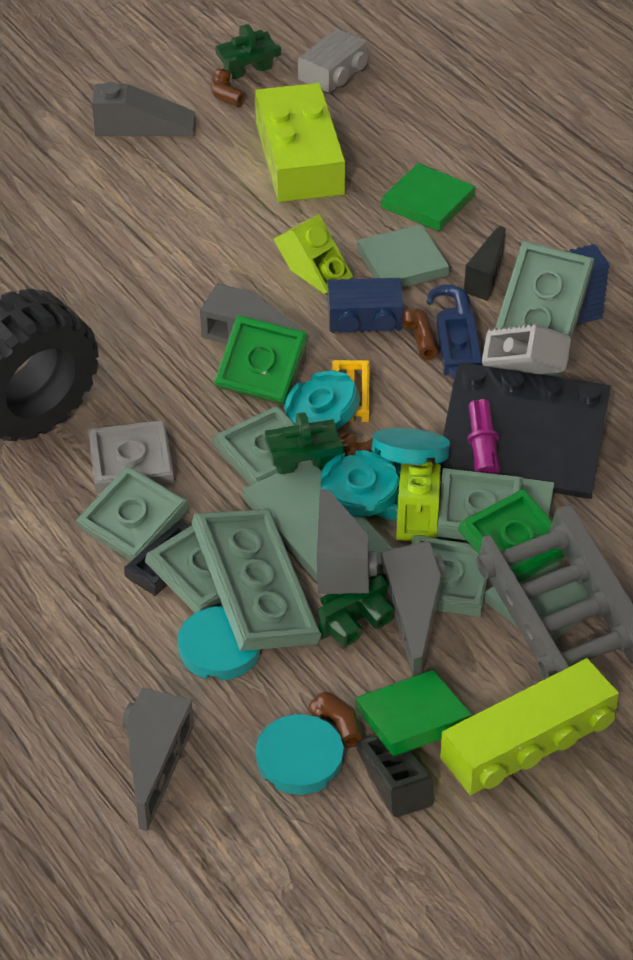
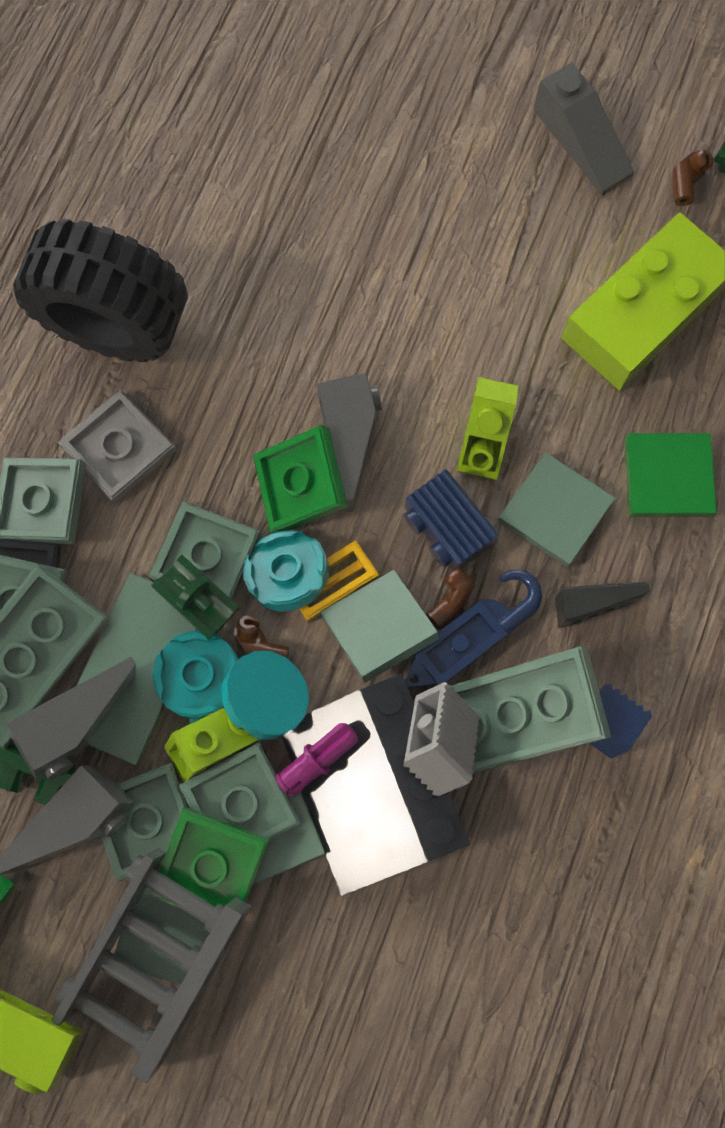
camera: 55 degrees right, 30 degrees up
none -> sand green tile [320,570,439,683]

